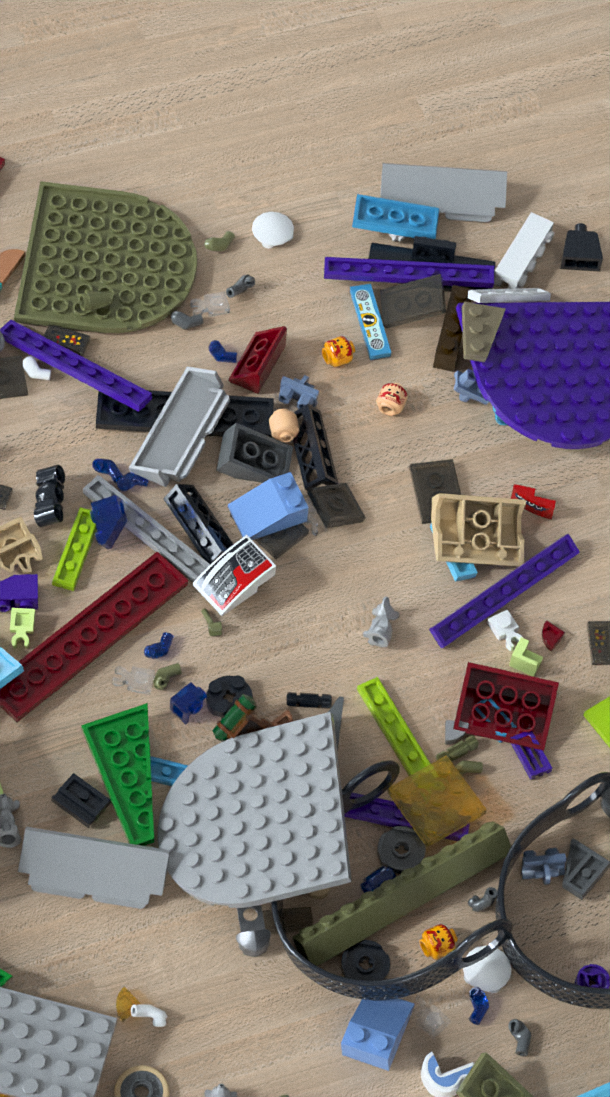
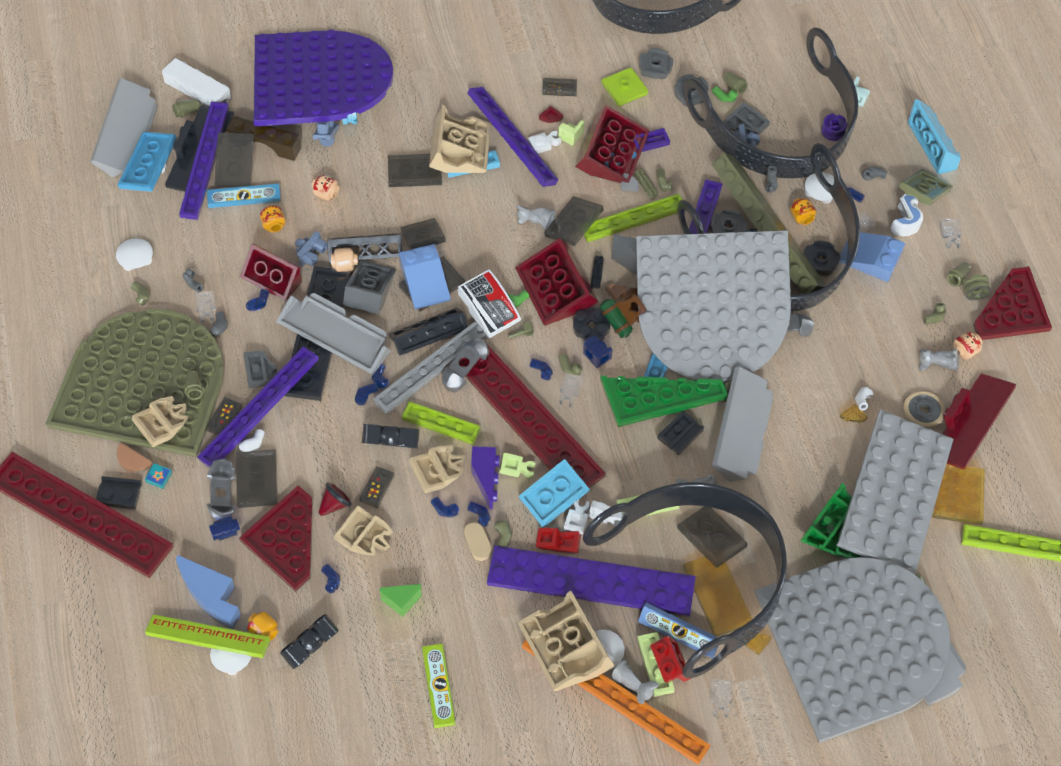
camera: 80 degrees left, 0 degrees up
clear blue slope [90,495,128,550] -> none
clear yellow plate [387,755,487,847] -> none
dark tan wing [462,302,505,362] -> none
white tile [468,288,551,303] -> none
red slope [511,484,556,520] -> none
black torso [560,223,603,272] -> none
none -> tan plate [132,396,188,447]
none -> olive cone [172,99,200,118]
none -> dark grey wing [243,351,278,388]
none -> flat silver piece [442,339,489,392]
none -> bright green arm [507,290,529,307]
none -> dark red slope [515,238,598,326]
none -> clear smoke tile [544,196,604,246]

